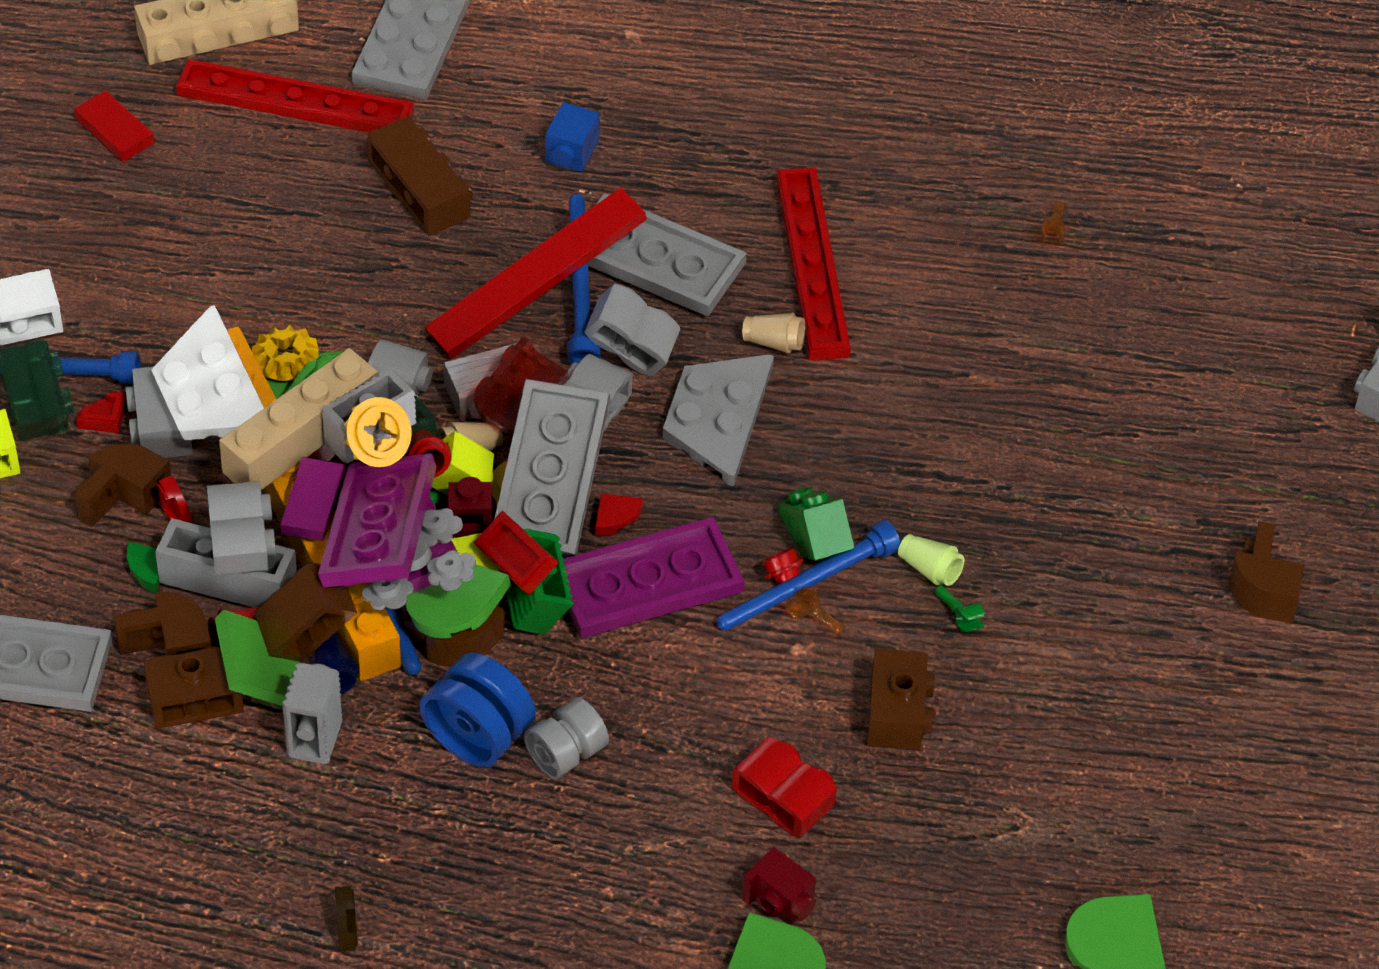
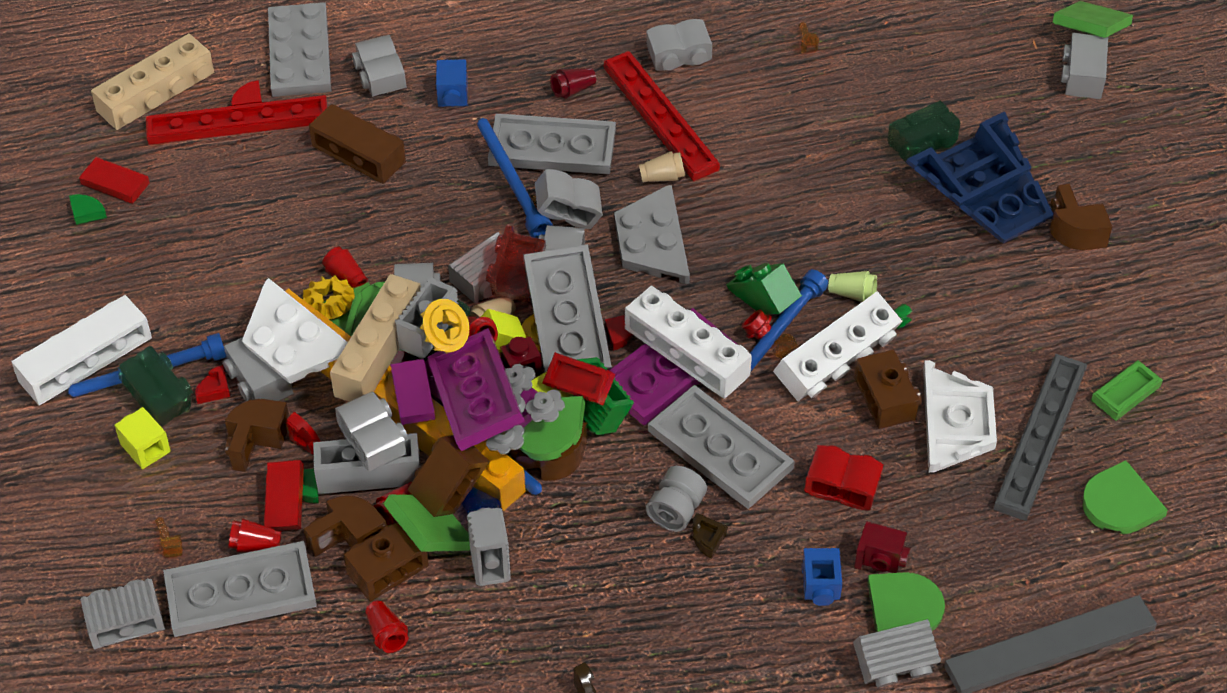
camera: 20 degrees left, 0 degrees up
blue wheel [419,652,535,768] -> none
red tile [425,187,647,360] -> none
none -> green tile [69,194,107,225]
none -> red cone [228,518,282,553]
none -> red tile [231,80,262,106]
none -> red tile [264,460,304,531]
none -> red cone [322,246,368,289]
none -> light grey brick [352,34,407,97]
none -> red cone [365,600,408,653]
none -> dark red cone [550,67,597,99]
none -> white brick [625,286,752,399]
none -> light grey brick [646,19,712,71]
none -> light grey plate [648,385,795,509]
none -> dark brown tile [693,513,728,559]
none -> white brick [773,291,902,402]
none -> blue brick [802,548,842,606]
none -> clear green brick [887,100,961,162]
none -> dark blue wedge [906,111,1053,243]
none -> white wing [923,360,997,473]
none -> dark grey tile [993,354,1087,521]
none -> bright green tile [1091,360,1163,421]

